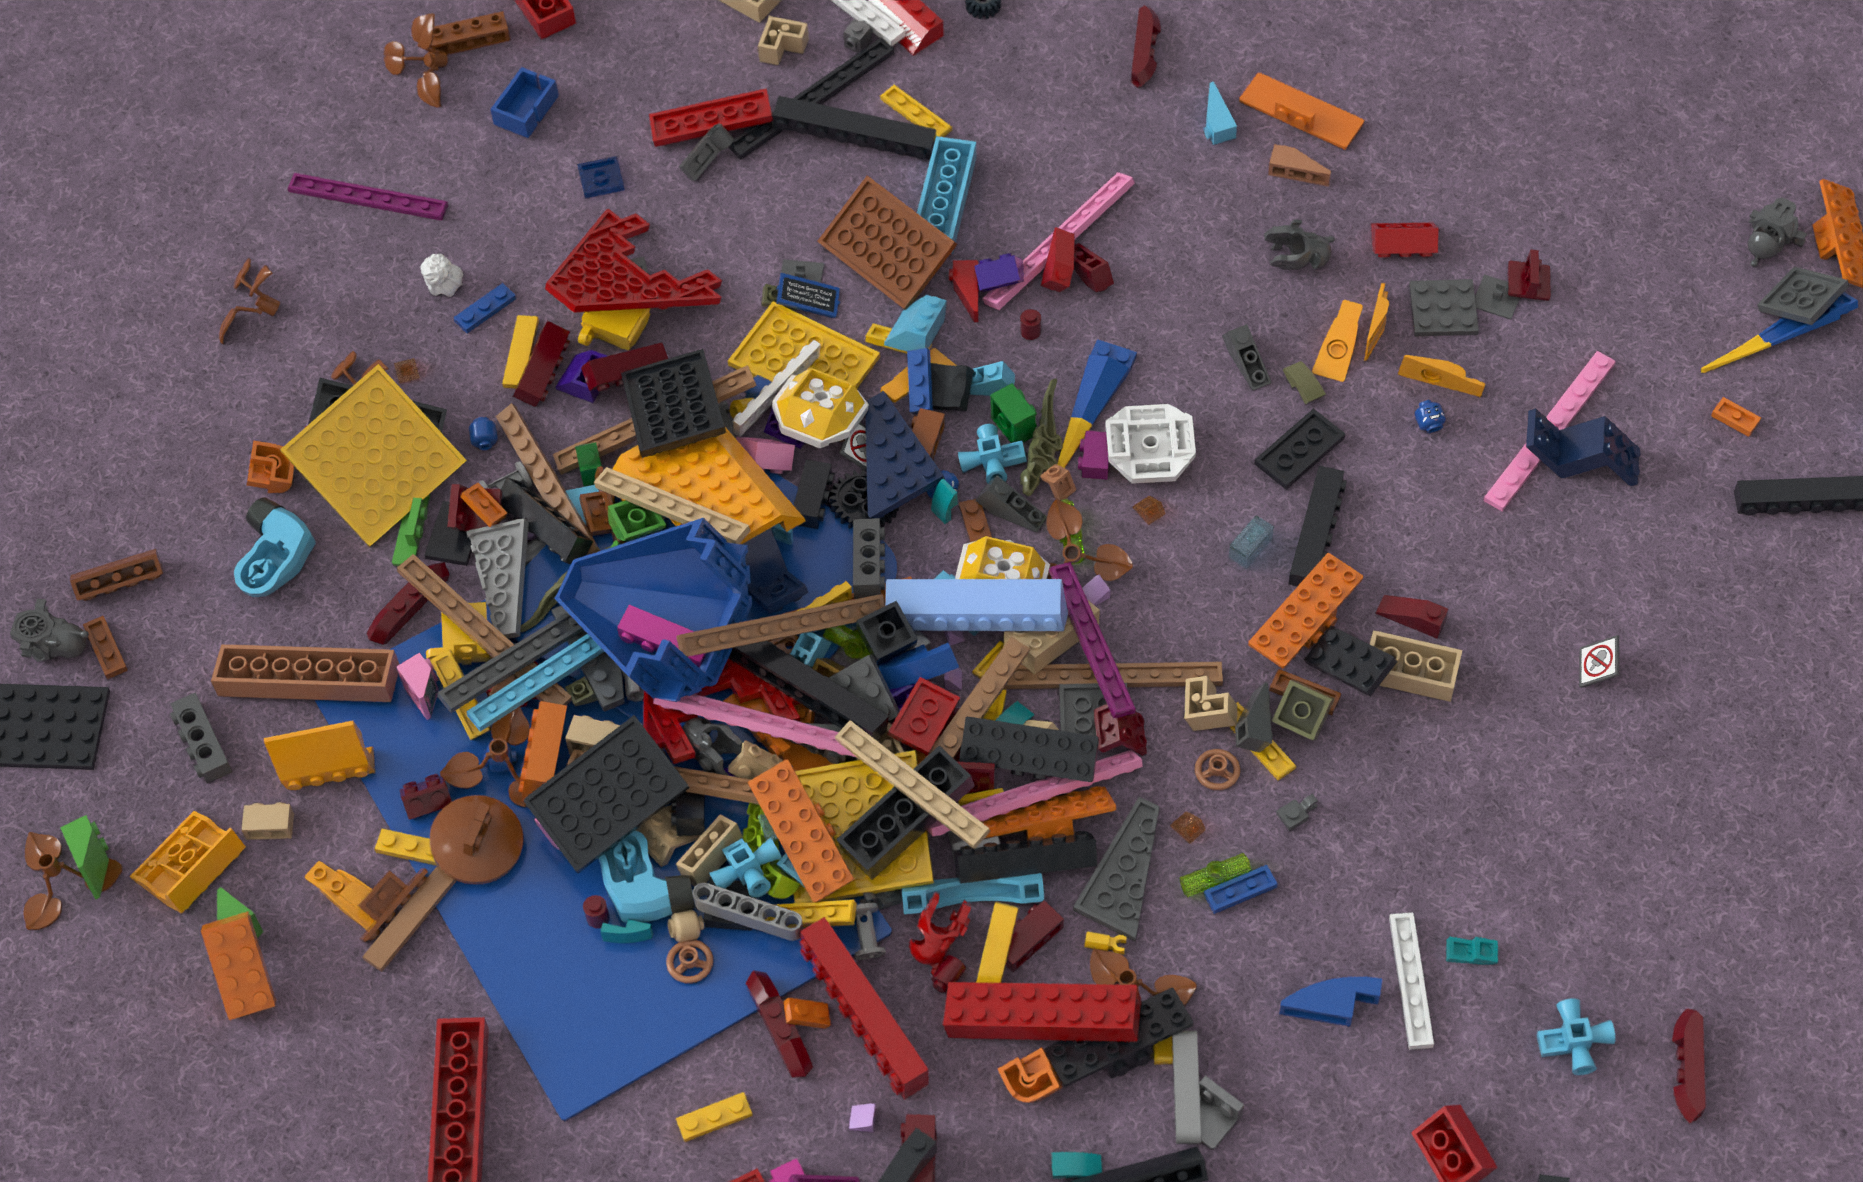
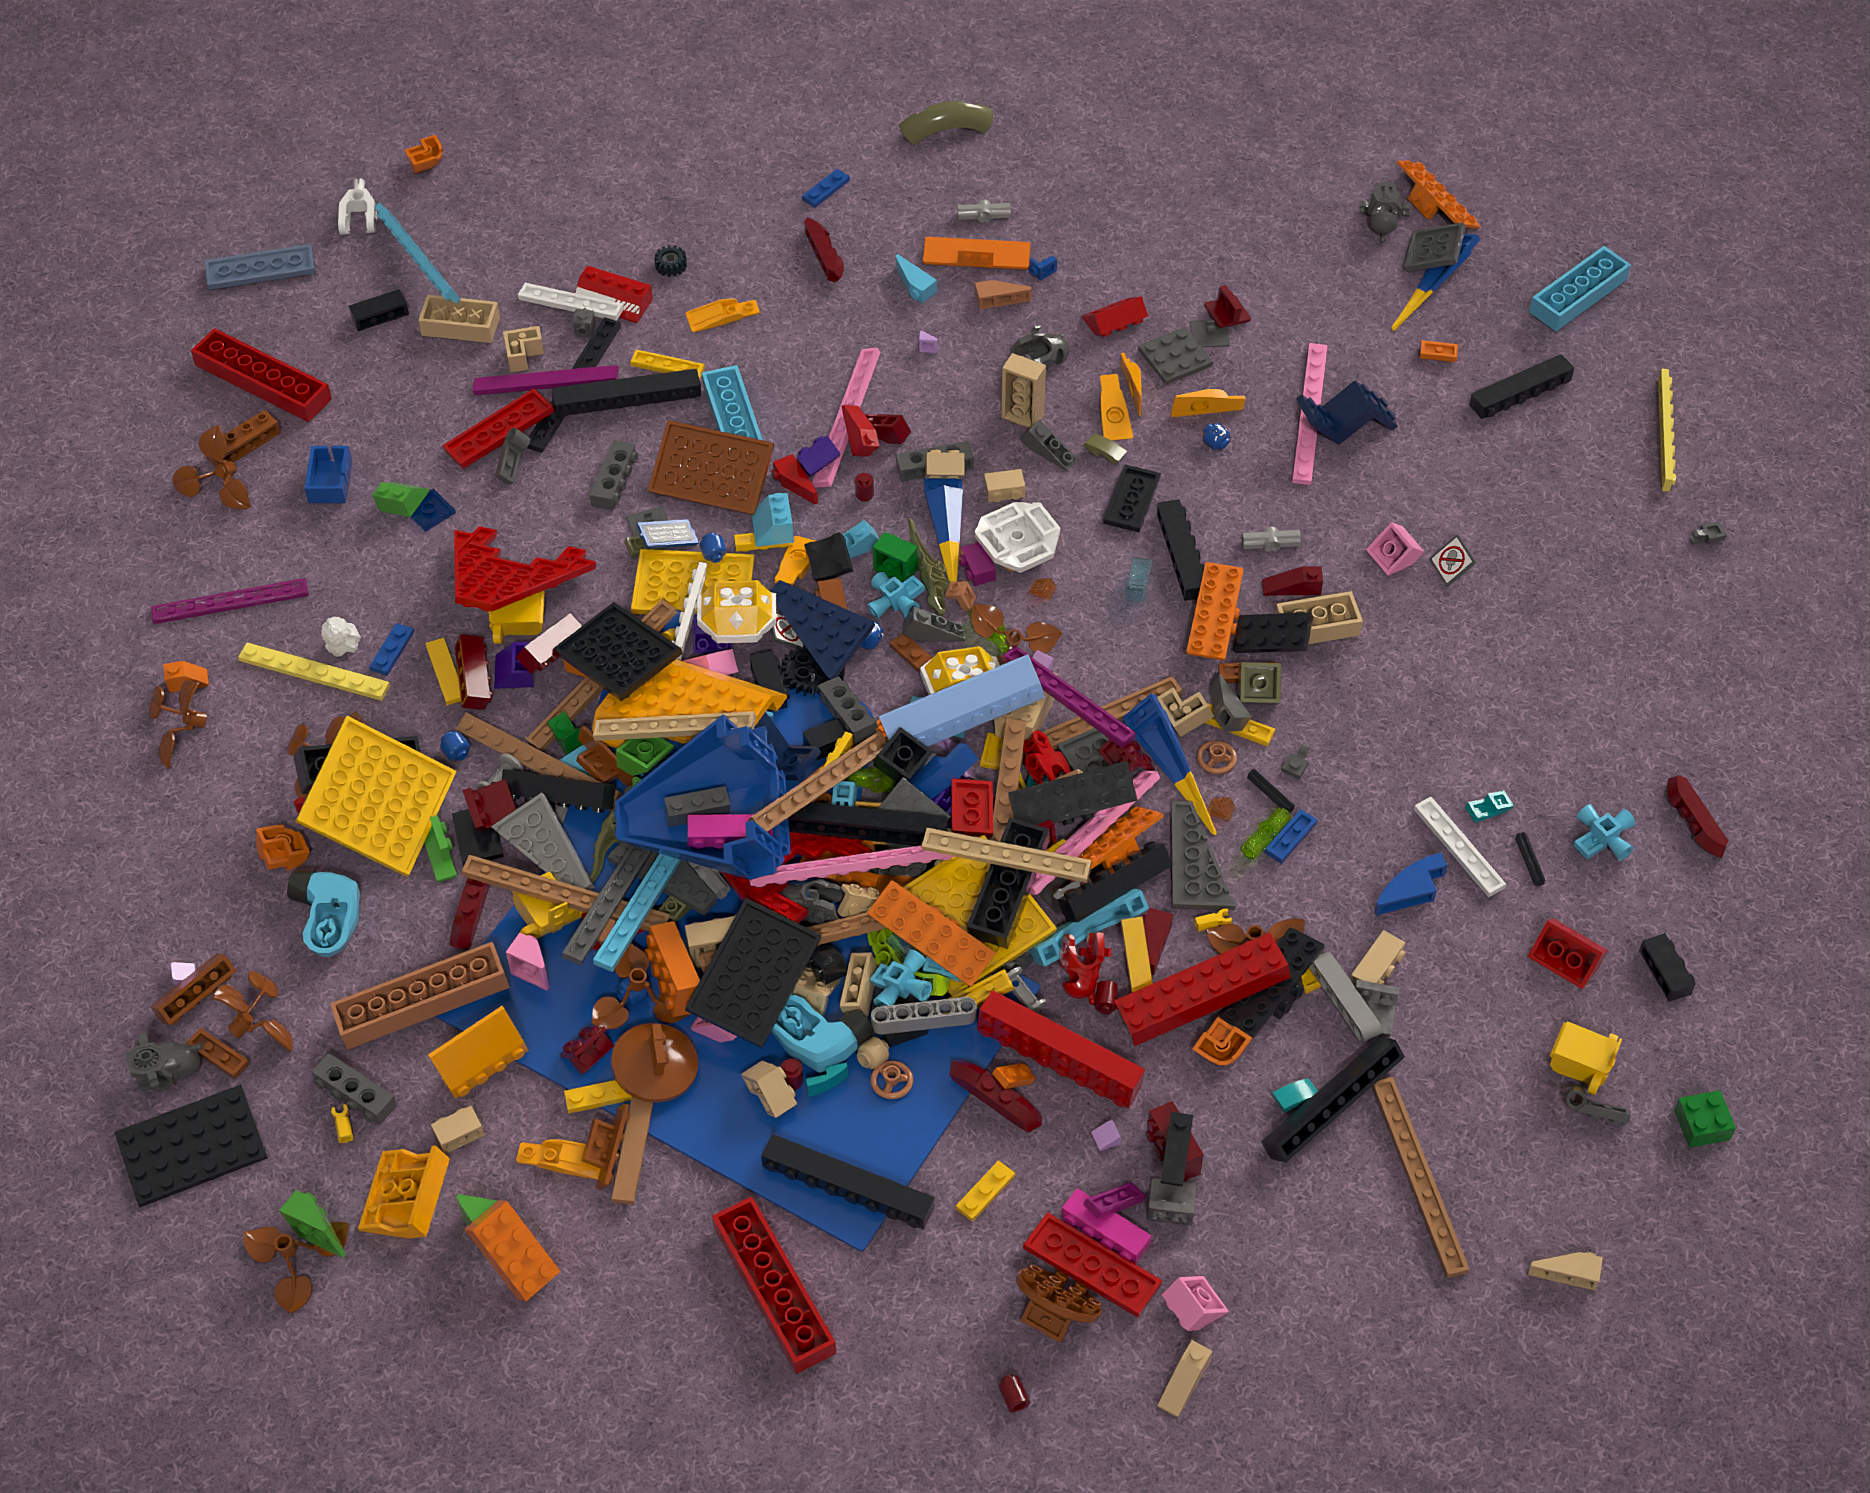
camera: 30 degrees left, 5 degrees down
yellow tile [430,650,491,740] -> none
orange plate [461,483,507,527] -> none
blue plate [907,348,933,414] -> none
teal slope [931,478,958,524] -> none
none -> orange slope [163,661,209,693]
none -> slope [170,962,195,986]
none -> dark orange plant [212,971,293,1053]
none -> light yellow plate [238,643,390,701]
none -> yellow bar [331,1104,353,1143]
none -> bright green slope [372,482,429,517]
none -> magenta tile [473,365,619,395]
none -> dark grey brick [590,440,638,511]
none -> dark grey brick [663,786,730,827]
none -> light orange piece [686,298,760,332]
none -> blue head [699,533,727,563]
none -> tan brick [741,1061,797,1118]
none -> black brick [761,1134,935,1229]
none -> black brick [803,718,848,761]
none -> dark grey brick [896,441,974,482]
none -> lavender slope [919,331,938,353]
none -> tan brick [925,450,964,479]
none -> light grey piece [957,200,1011,223]
none -> tan brick [984,469,1025,502]
none -> tan brick [1001,353,1046,428]
none -> red piece [1023,730,1071,784]
none -> blue bracket [1029,255,1057,281]
none -> blue plate [1122,693,1217,835]
none -> light grey piece [1242,527,1301,552]
none -> black axle [1247,769,1295,814]
none -> tan brick [1350,930,1406,986]
none -> bright pink slope [1366,522,1424,576]
none -> black axle [1515,832,1546,887]

